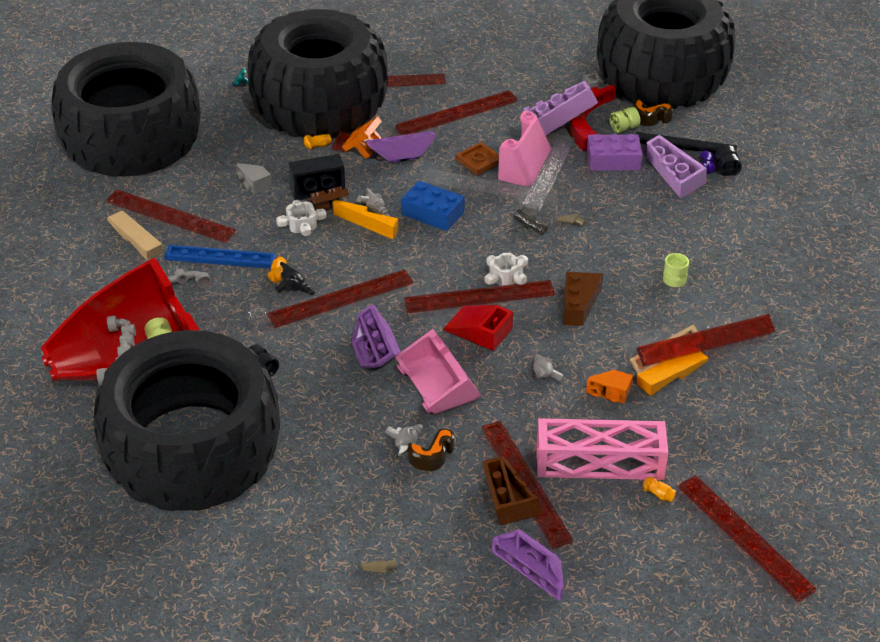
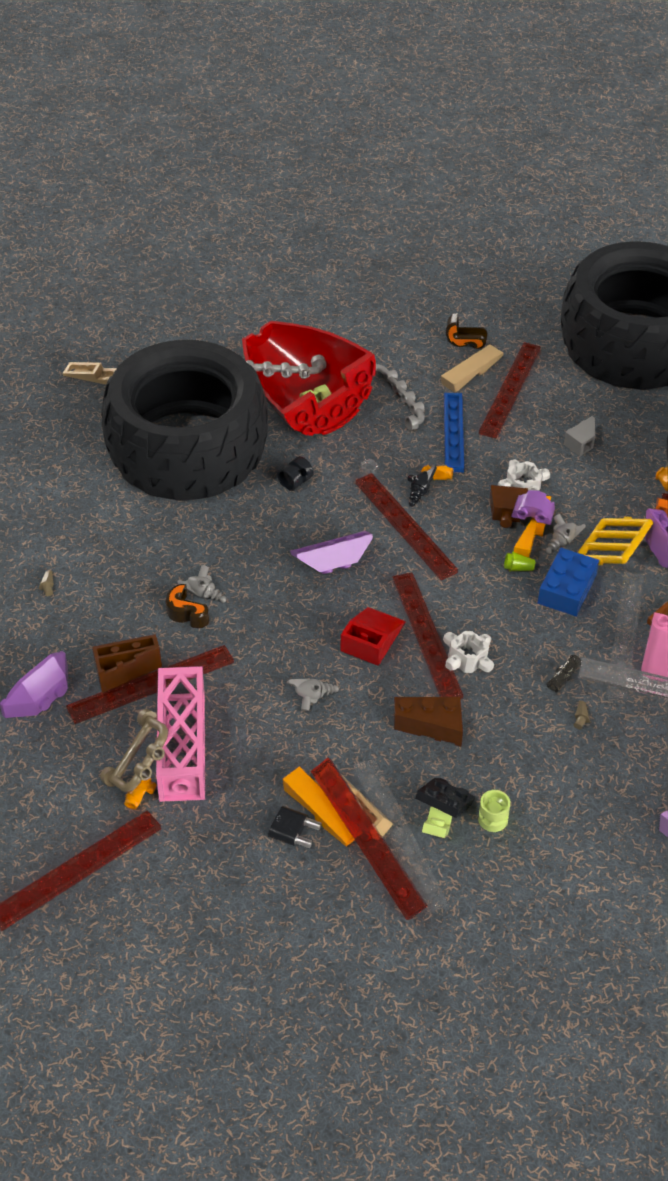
camera: 85 degrees right, 5 degrees up
black brick [288,154,345,200] -> none
reddish brown plate [306,187,349,211] -> none
bright pink windscreen [395,329,481,414] -> none
orange slope [586,370,633,404] -> none
none -> tan slope [63,362,117,385]
none -> dark tan bar [100,709,168,792]
none -> black piece [268,806,321,848]
none -> black plate [415,778,475,818]
none -> yellowish green bracket [422,806,452,838]
none -> dark brown animal [446,313,488,349]
none -> reddish brown torso [489,485,528,528]
none -> lime cone [504,552,535,572]
none -> medium lavender cylinder [511,490,555,525]
none -> yellow bar [577,516,653,565]

